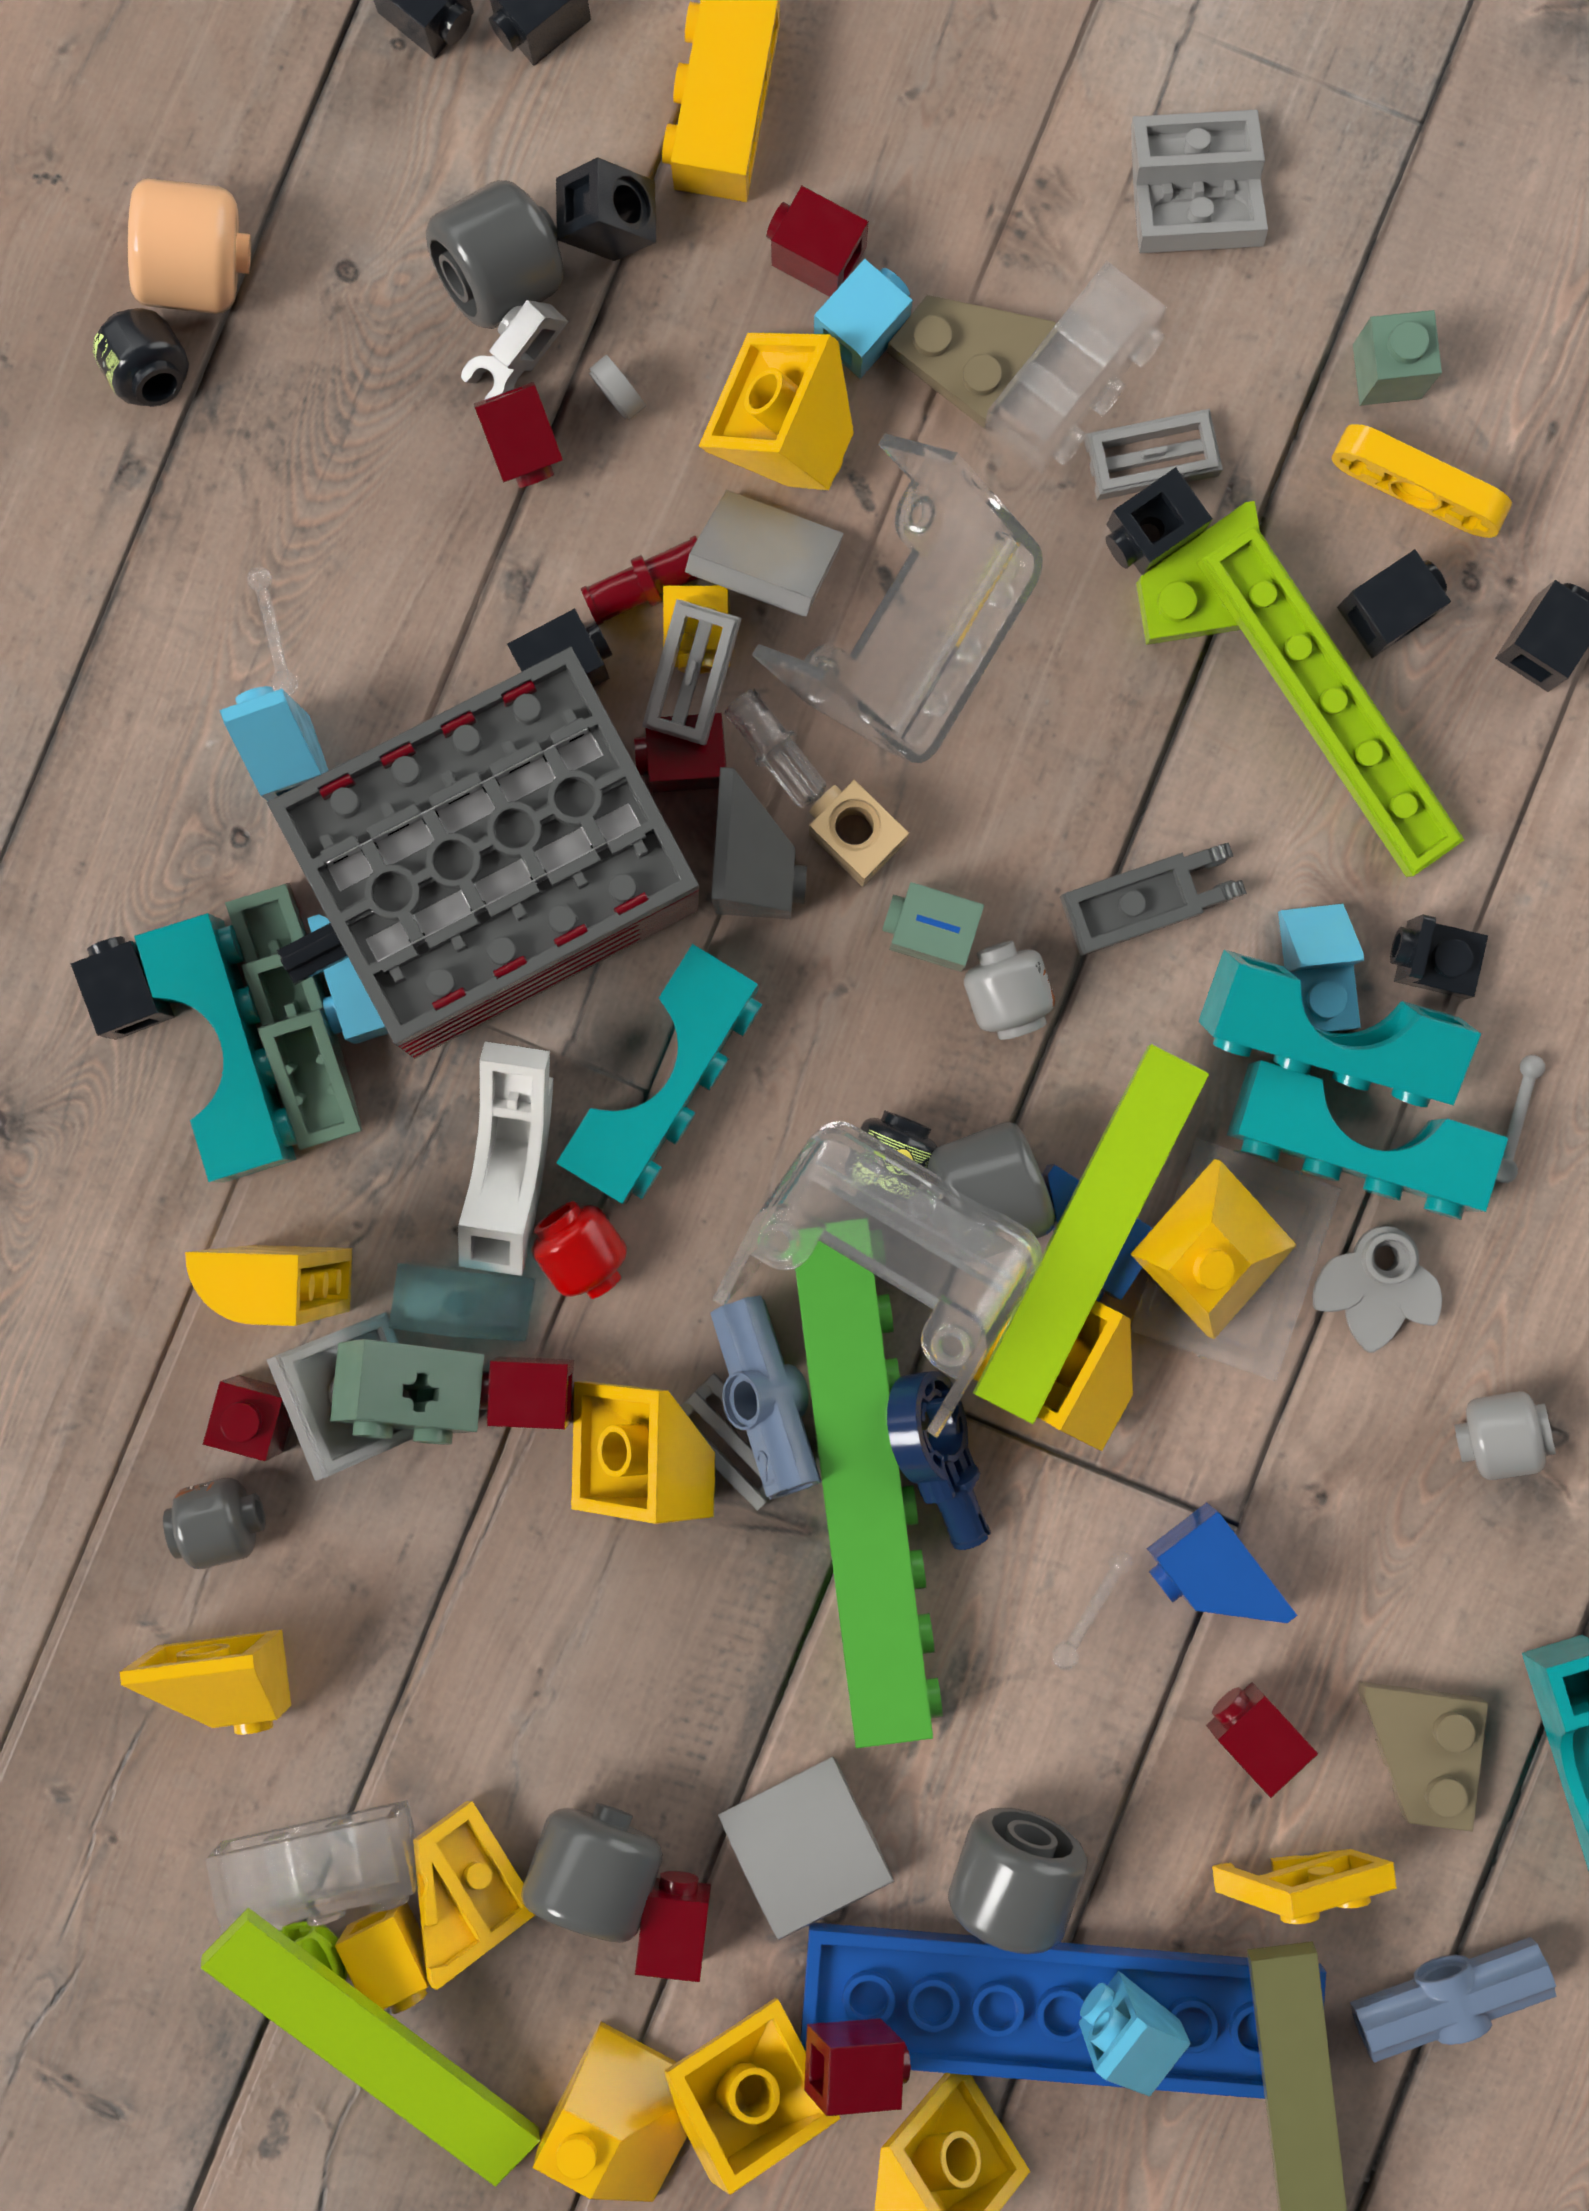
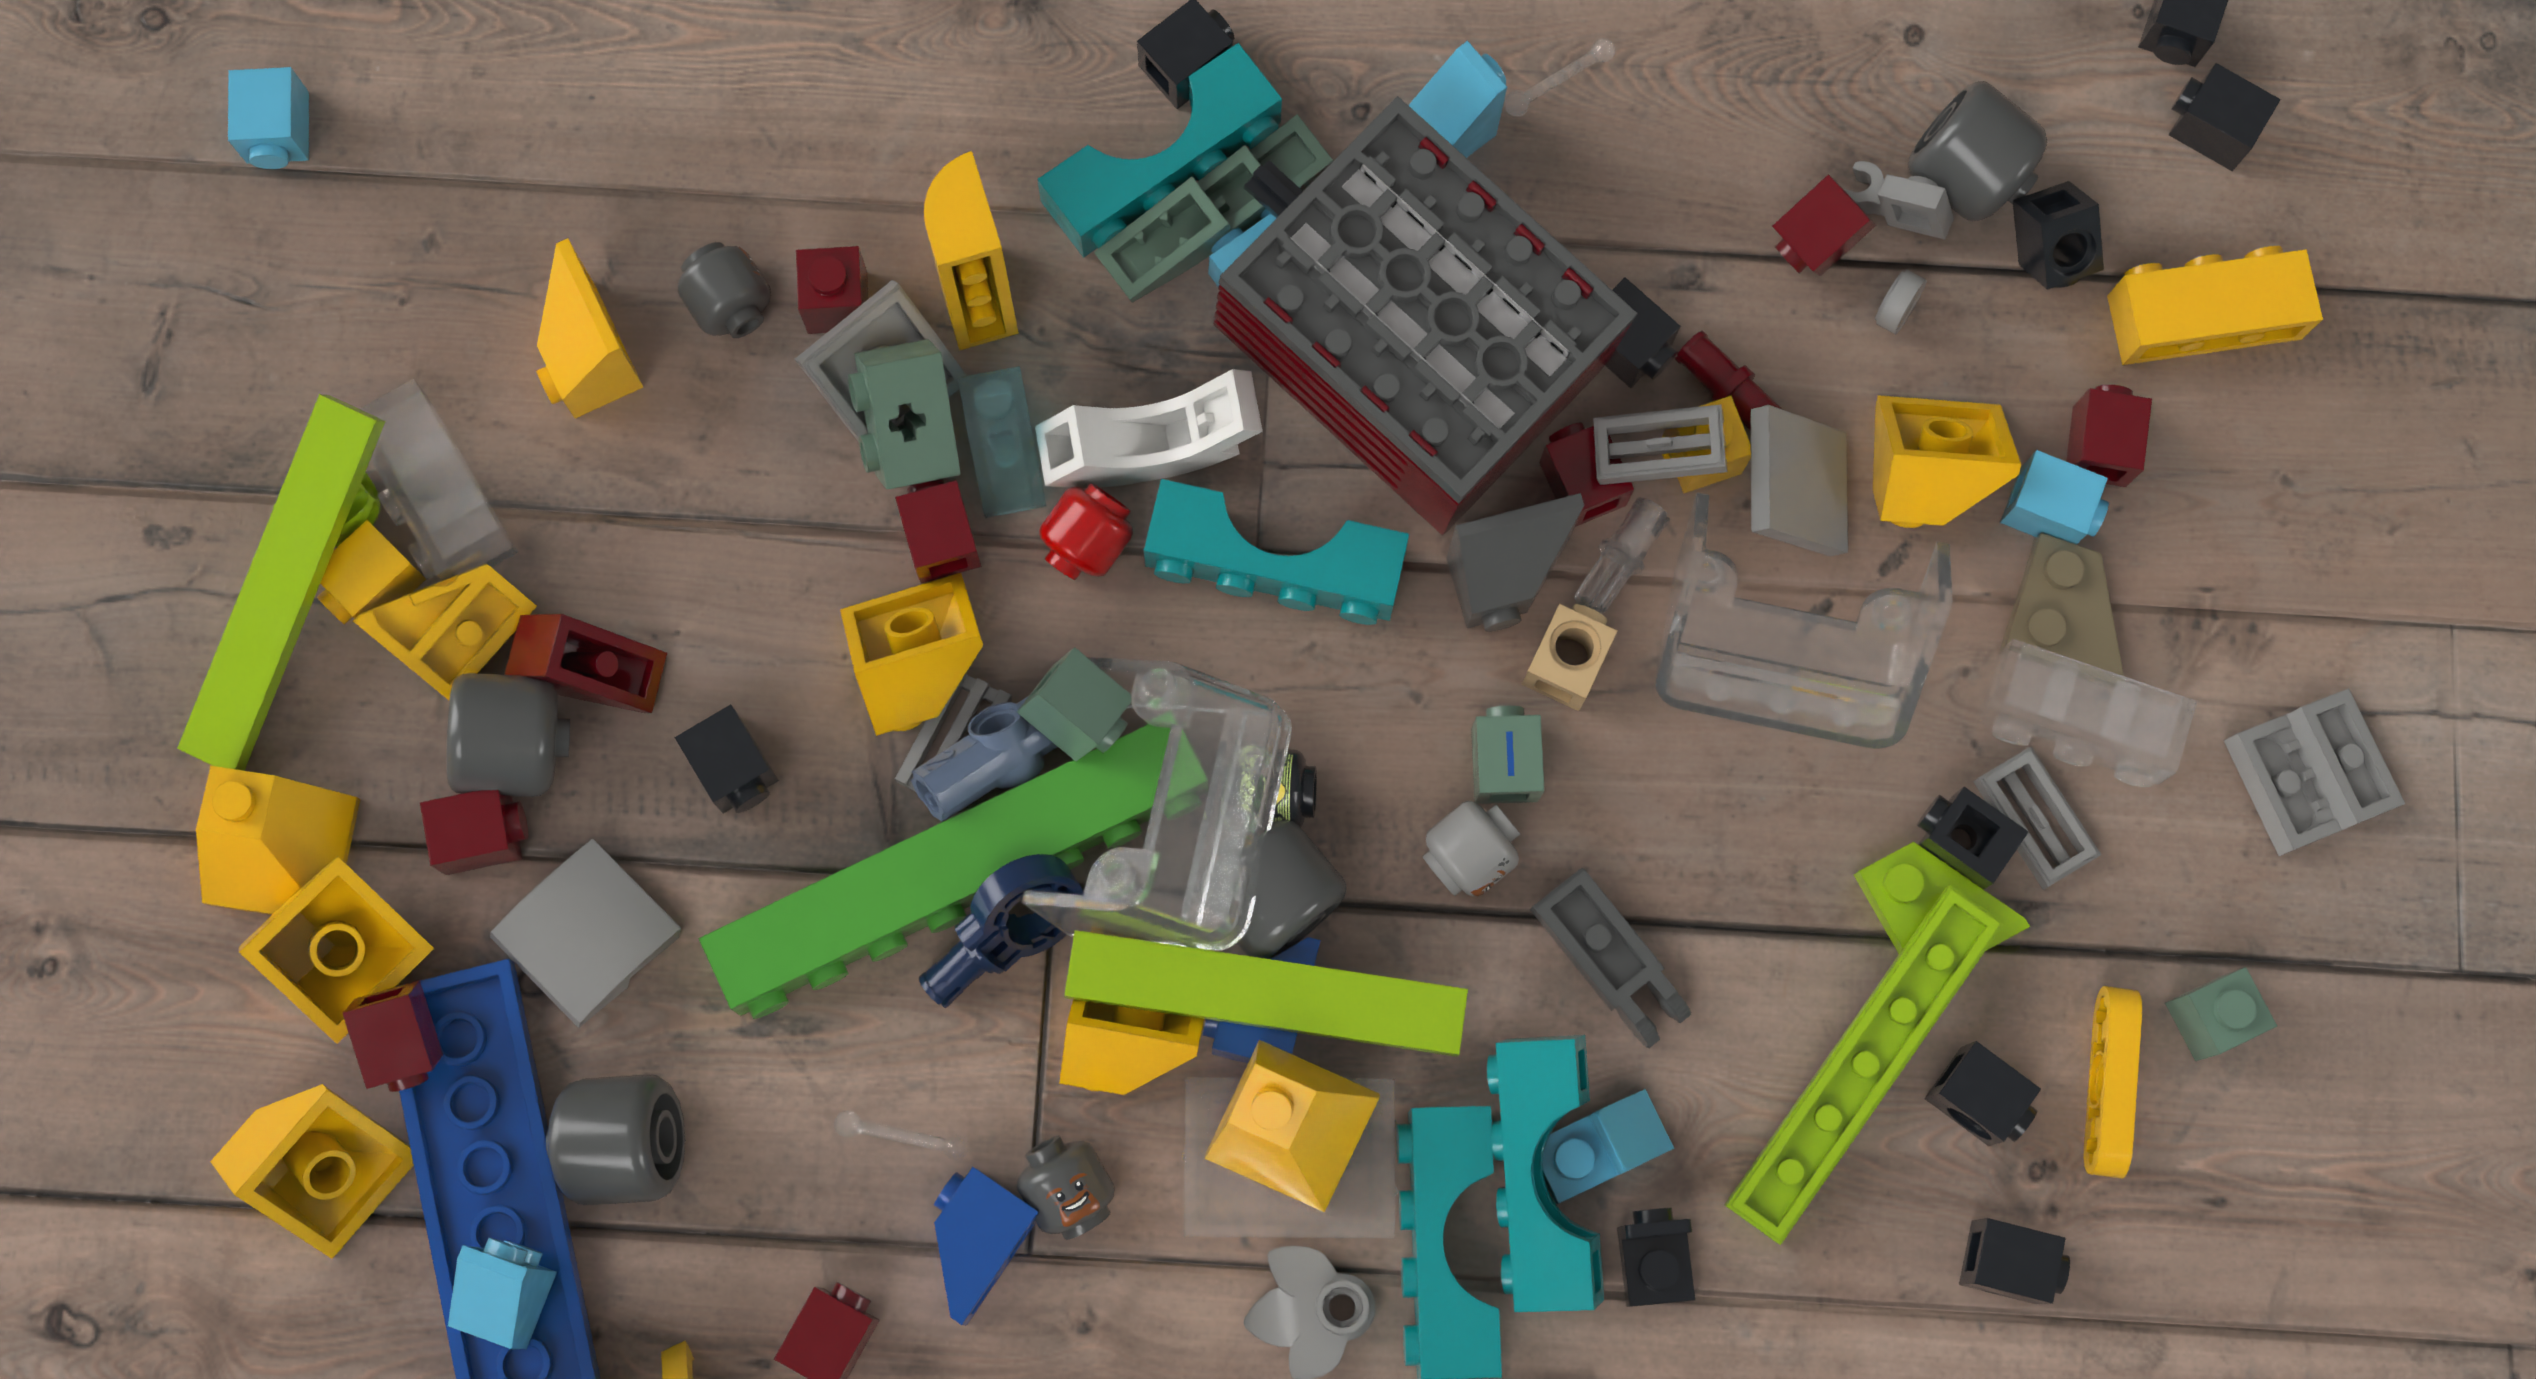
camera: 65 degrees right, 10 degrees down
none -> dark red slope [504,614,667,713]
none -> black brick [674,704,779,814]
none -> sand green brick [1017,647,1135,762]
none -> dark grey head [1017,1135,1115,1240]

